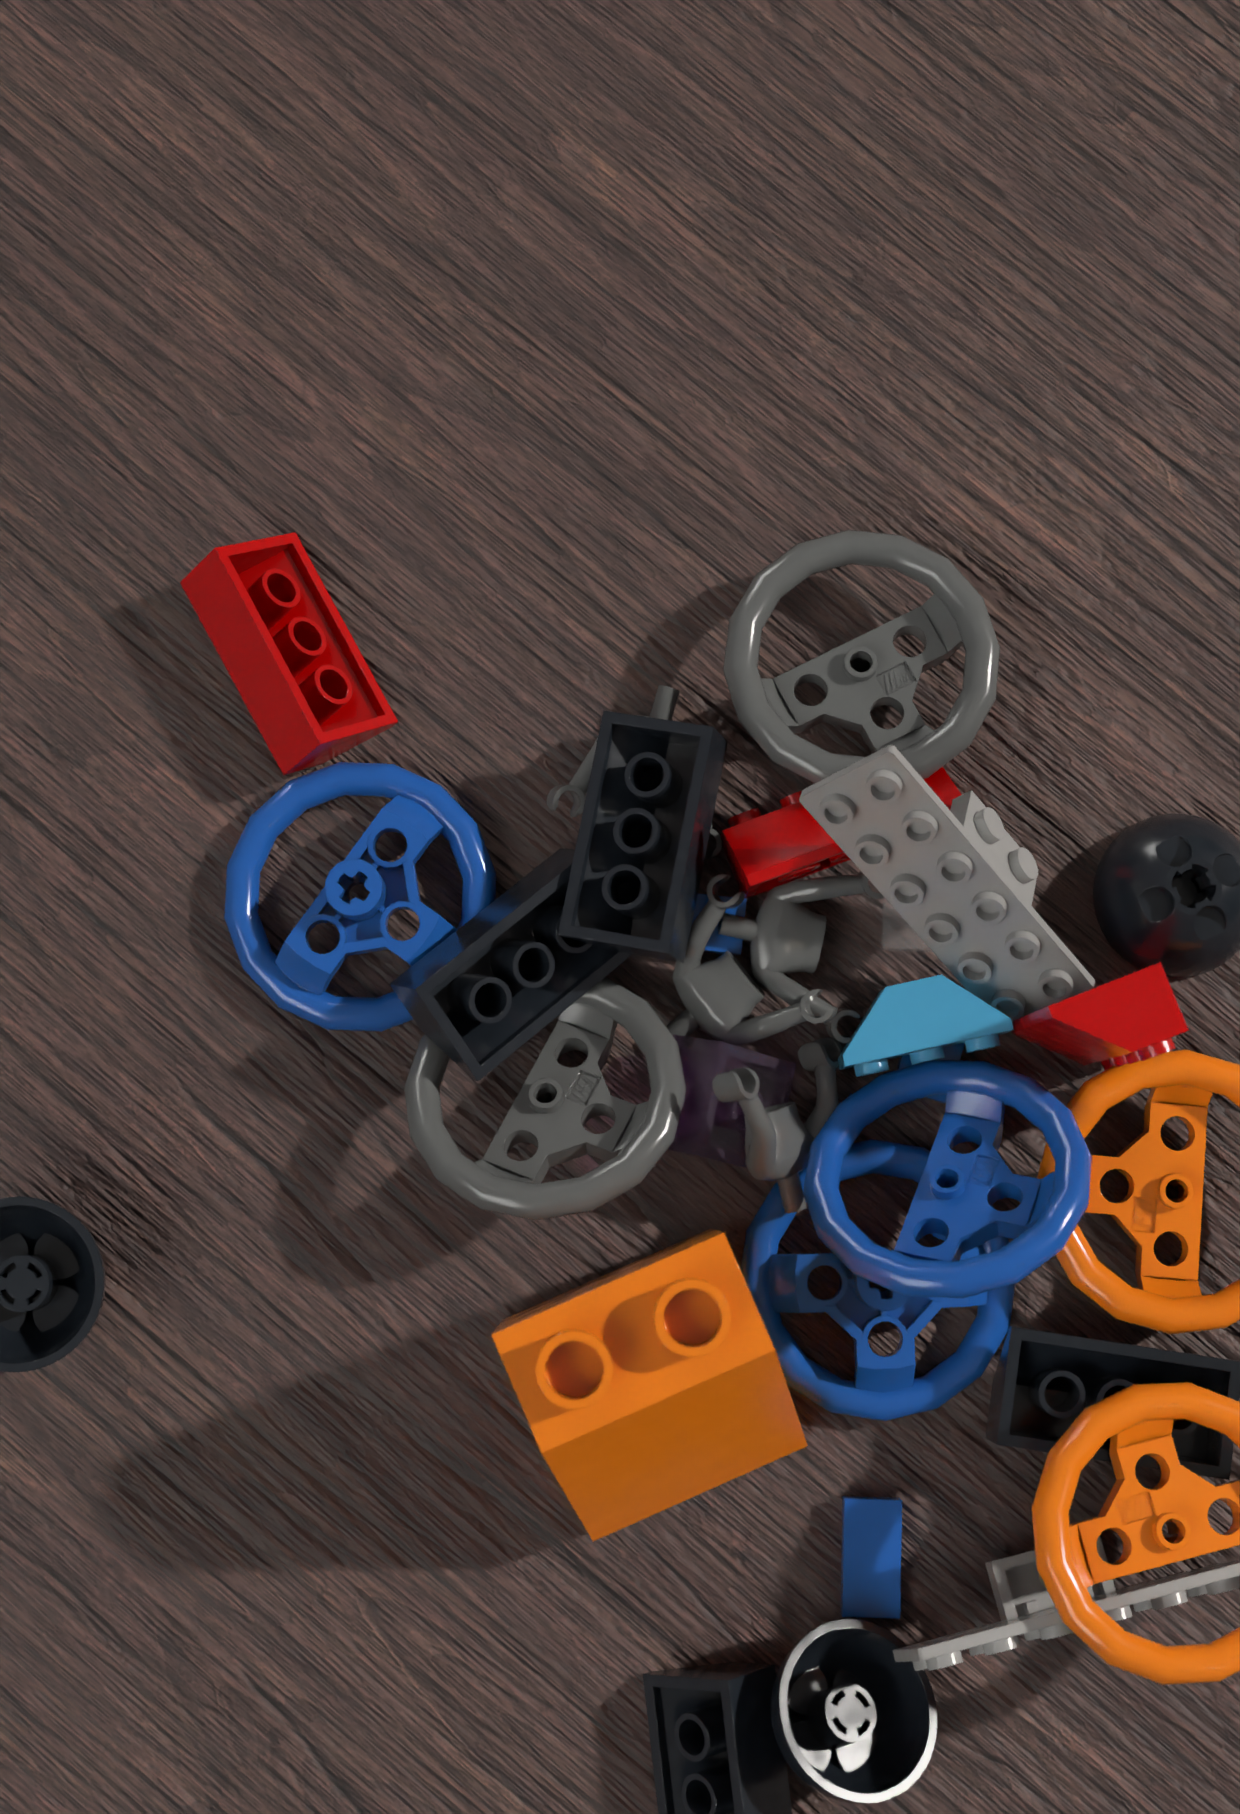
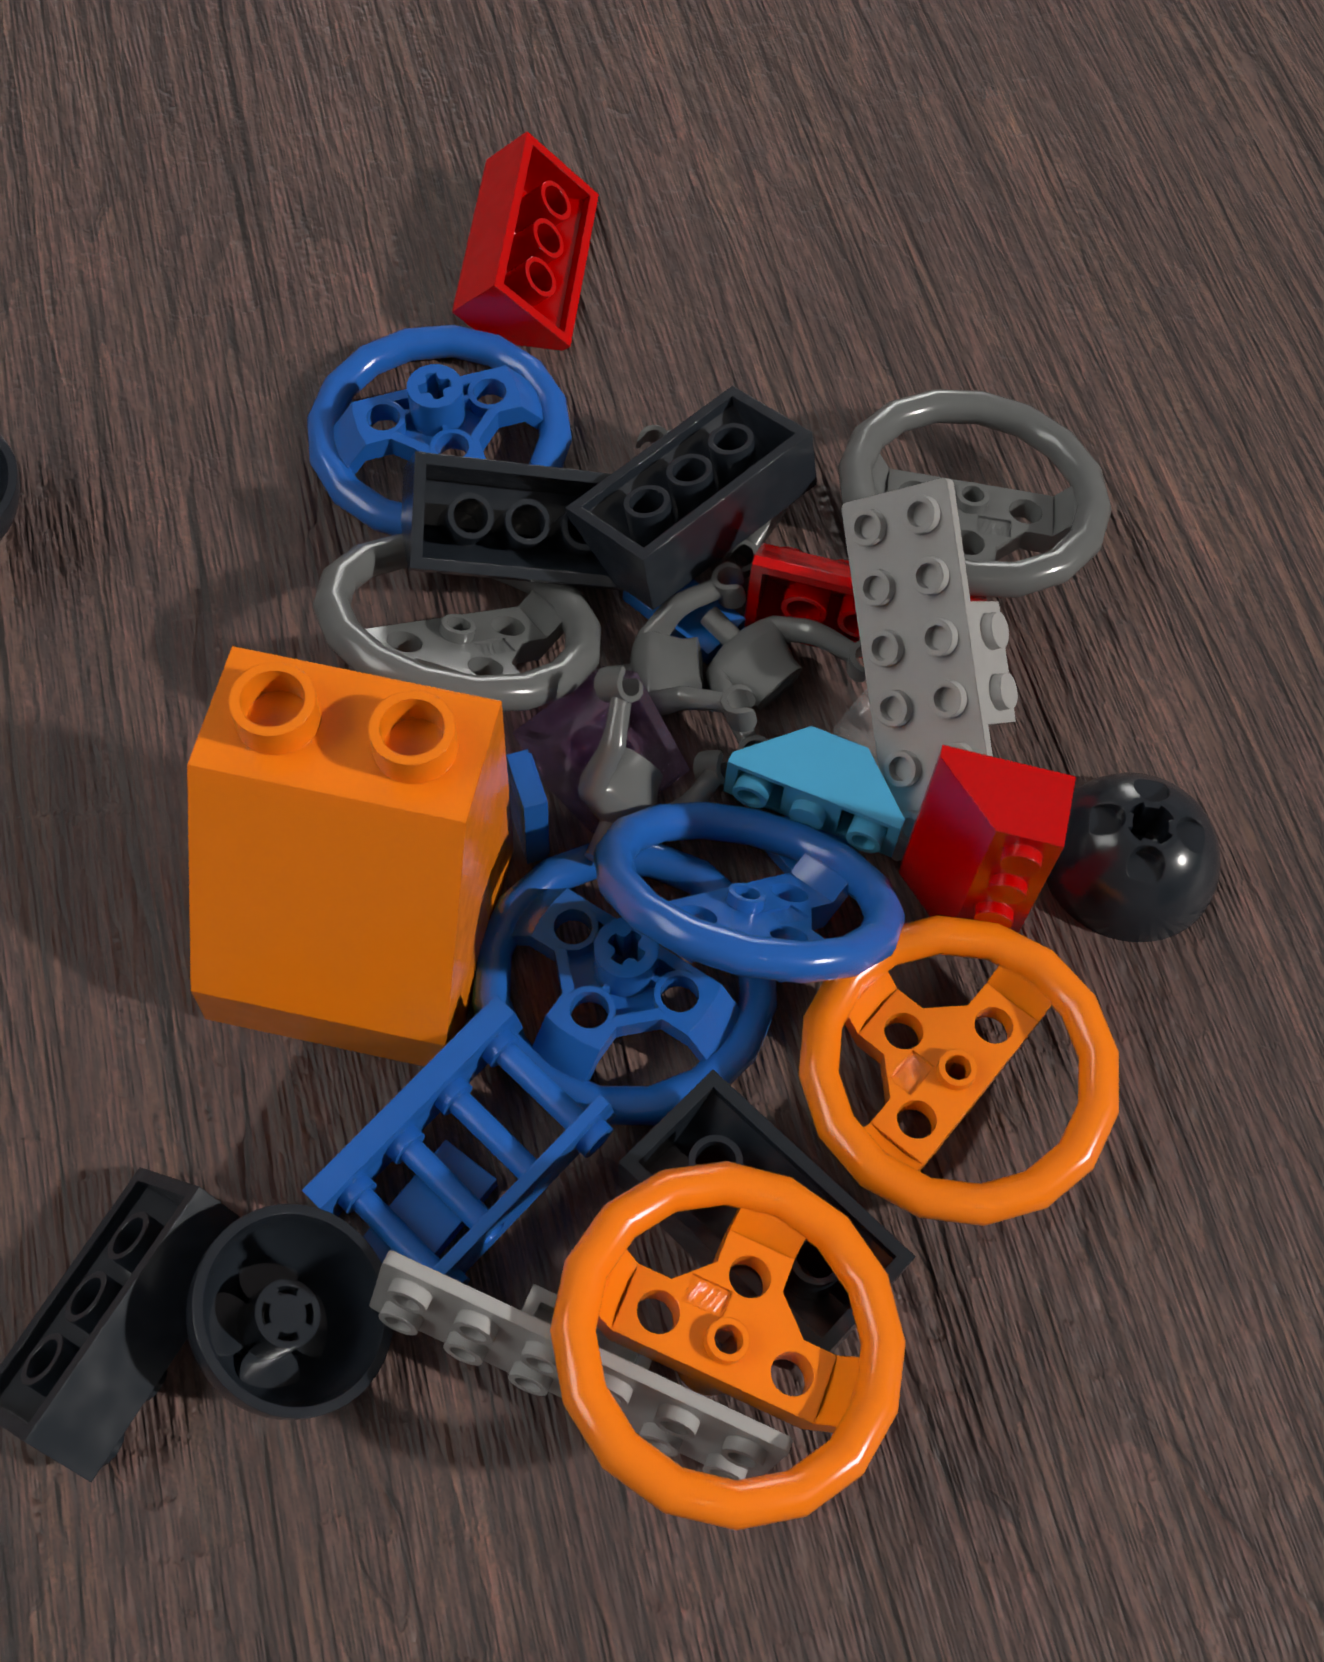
camera: 35 degrees right, 20 degrees down
none -> blue fence [302,995,616,1285]
none -> blue tile [506,749,550,864]

